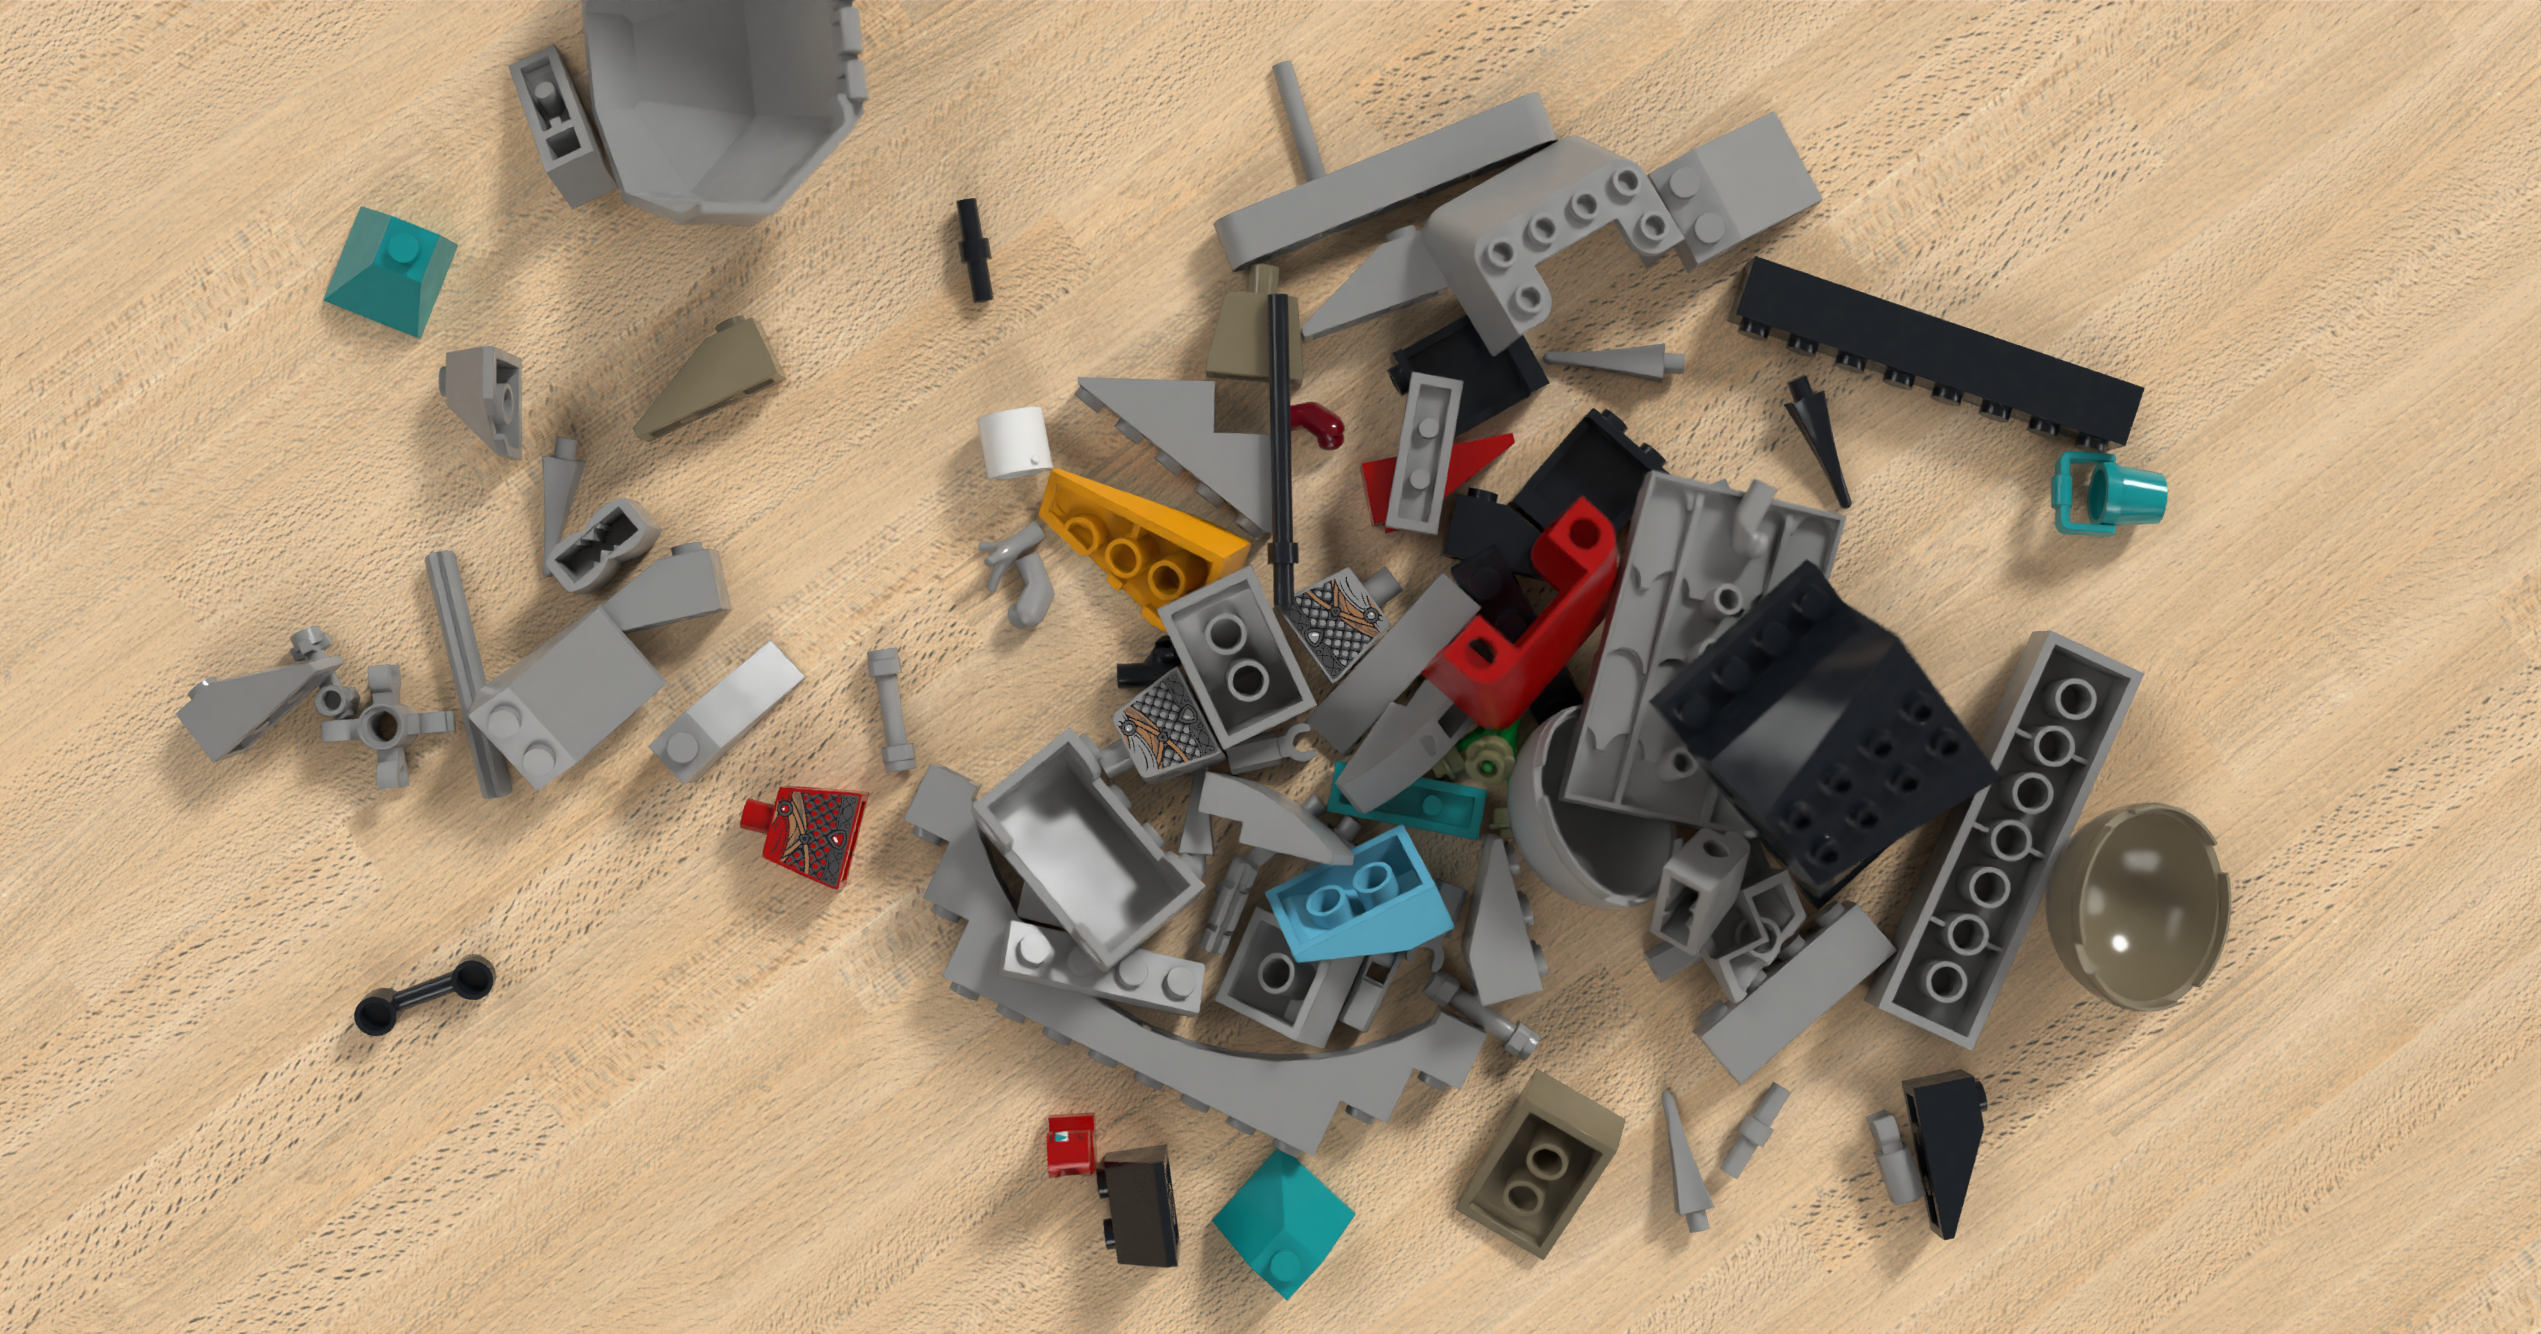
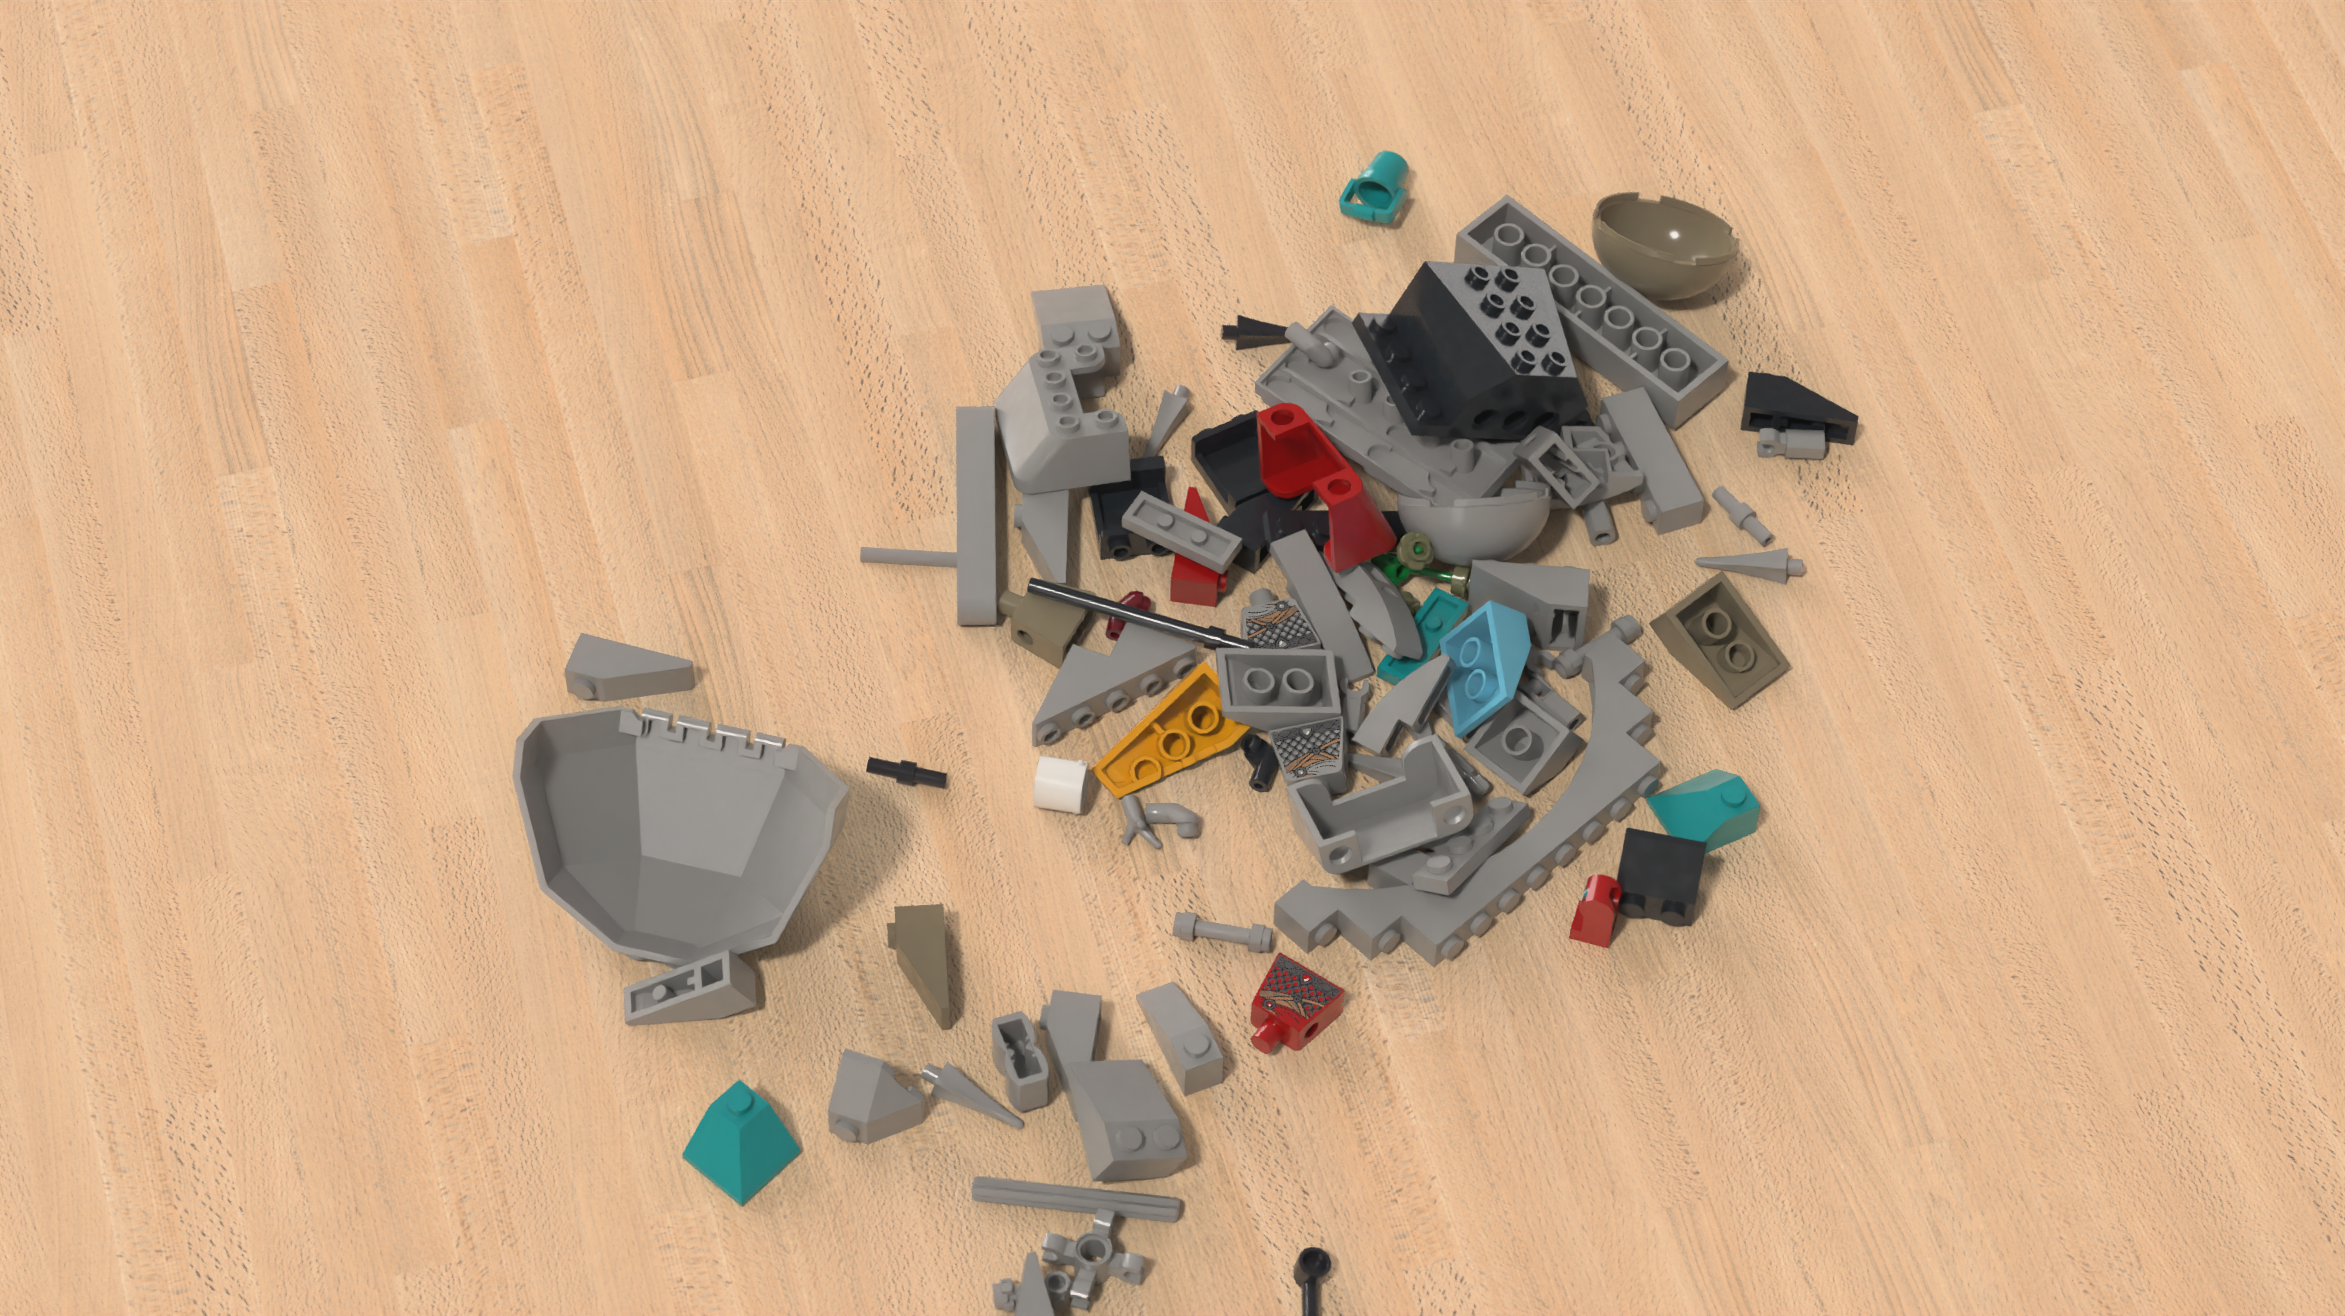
camera: 70 degrees left, 35 degrees down
black brick [1727,256,2145,453] -> none

